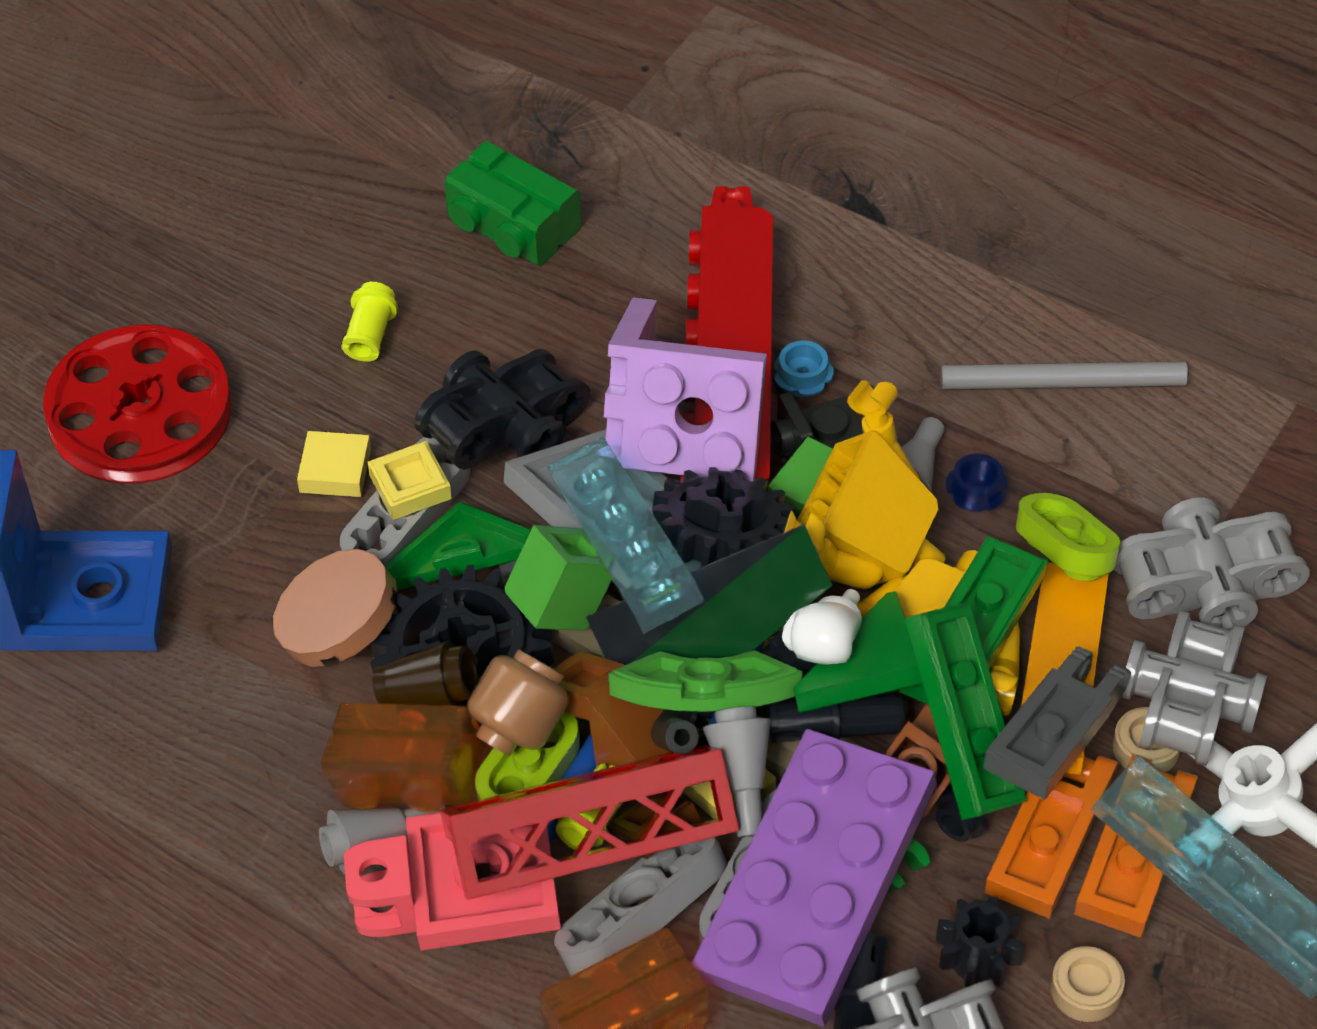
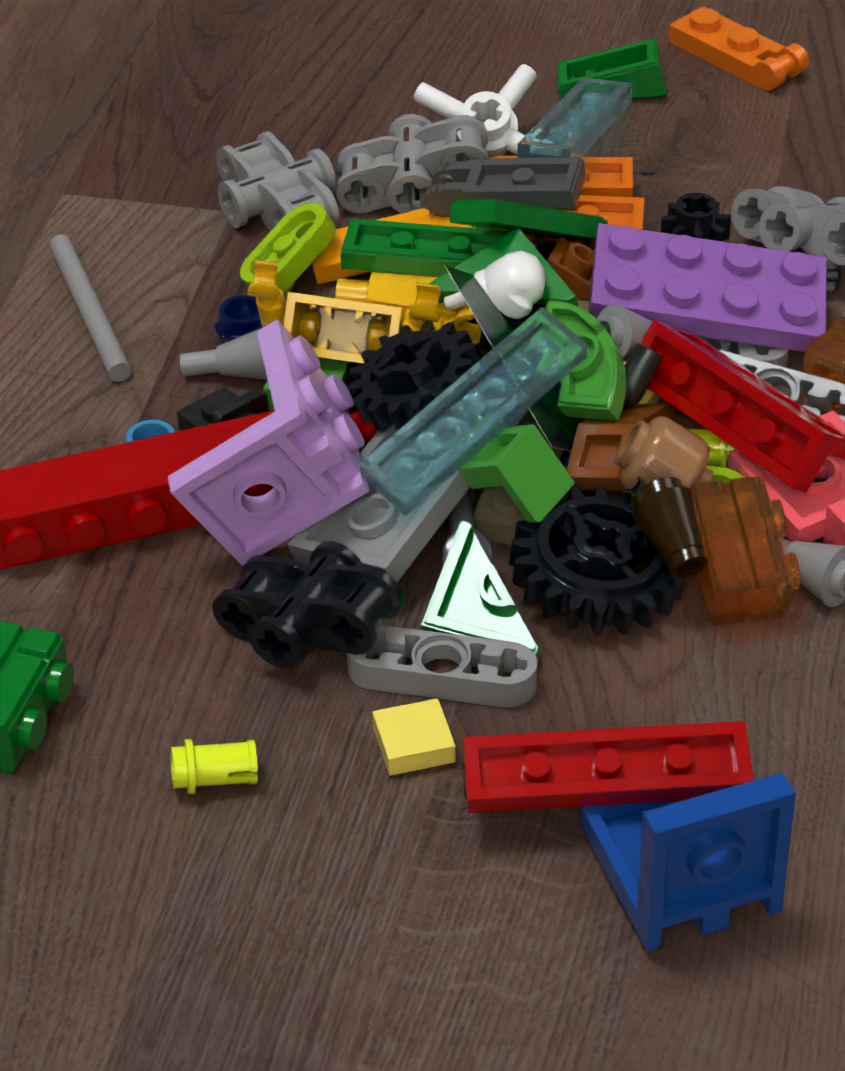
camera: 110 degrees left, 10 degrees down
red wedge [43,324,232,484] -> none
nougat tile [273,549,397,667] -> none
light yellow tile [368,441,452,520] -> none
tan tile [1051,946,1125,1022] -> none
none -> red fence [462,721,754,813]

